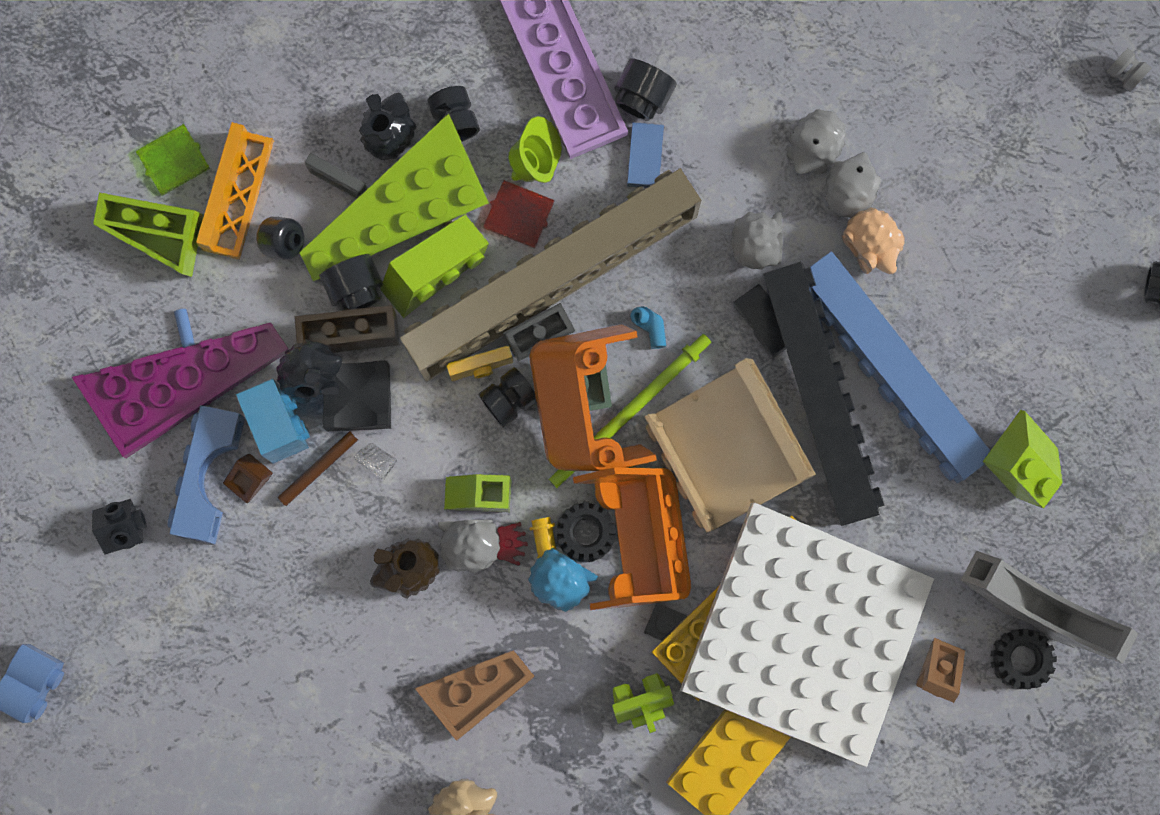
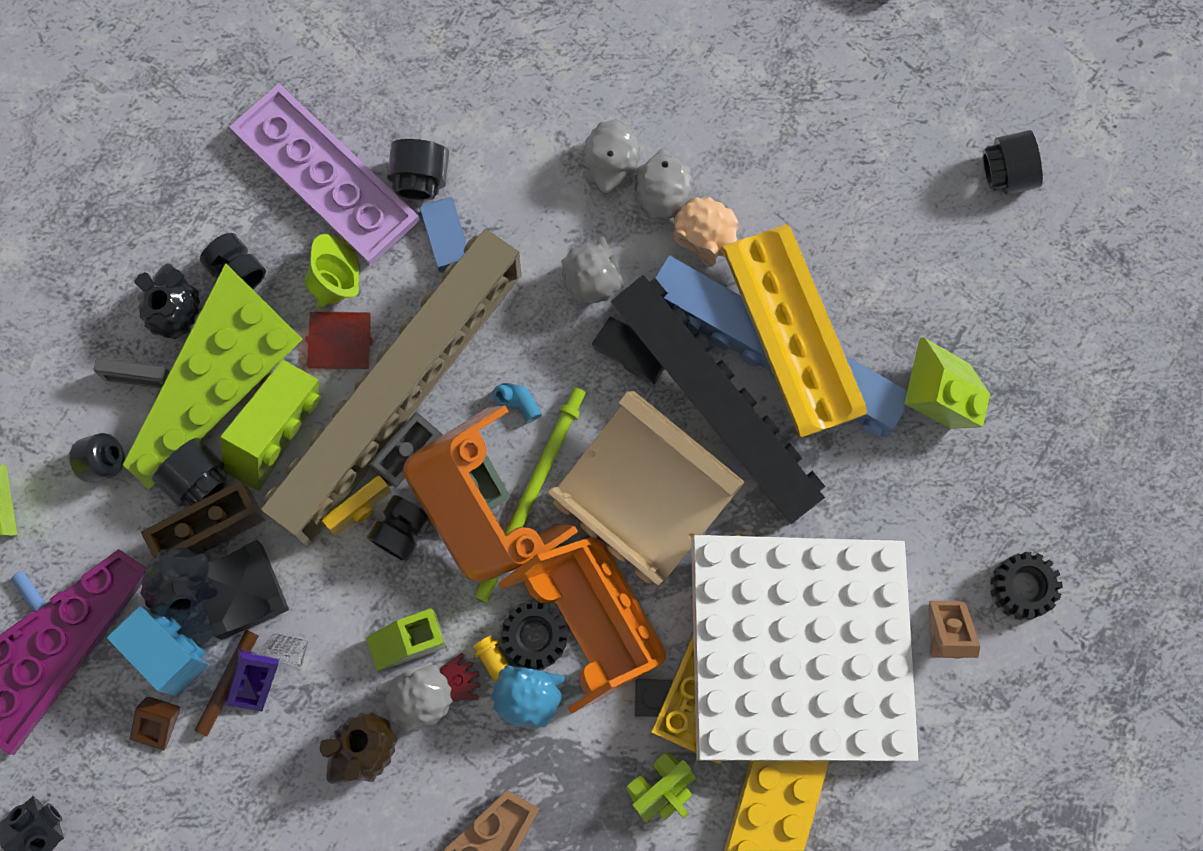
camera: 25 degrees left, 5 degrees down
medium blue arch [168,405,245,544] -> none
light orange fence [196,122,274,260] -> none
light grey arch [961,551,1138,664] -> none
none -> dark purple slope [226,648,279,712]
none -> yellow plate [722,224,867,439]

